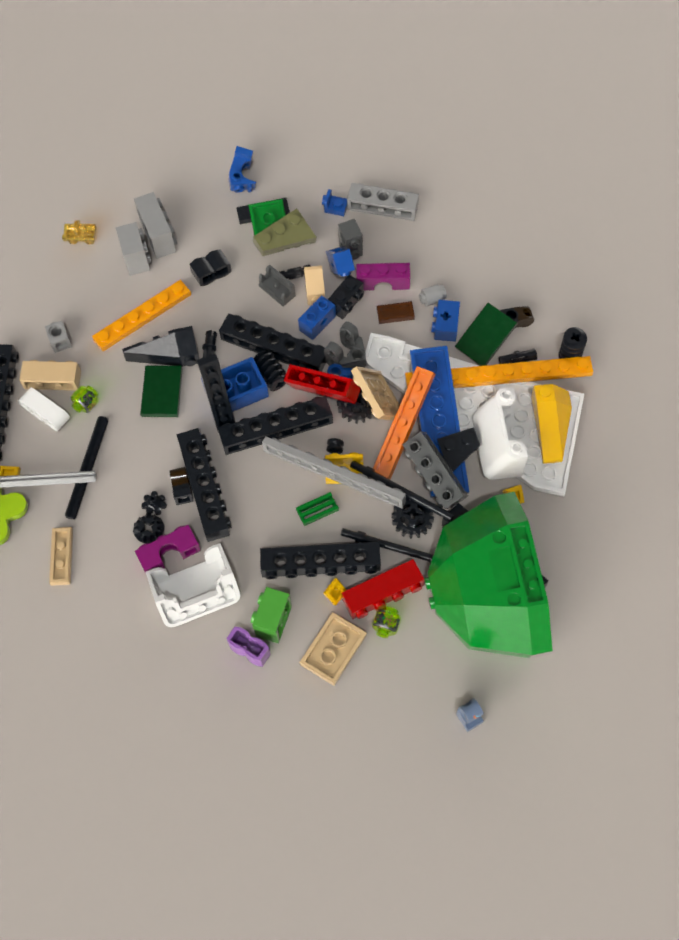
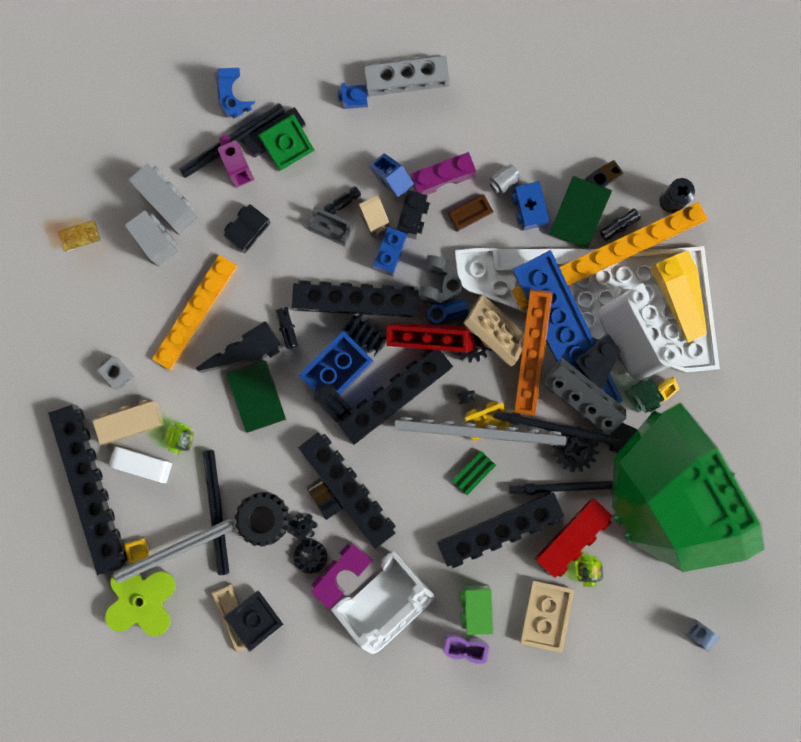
camera: 25 degrees left, 20 degrees up
olive wedge [253,208,317,256] -> none
yellow slope [323,578,347,606] -> none
dark grey brick [338,218,363,259] -> none
none -> black axle [179,103,285,178]
none -> magenta torso [218,135,255,188]
none -> black plate [223,590,284,652]
none -> black tyre [234,492,290,547]
none -> clear green brick [624,378,665,413]

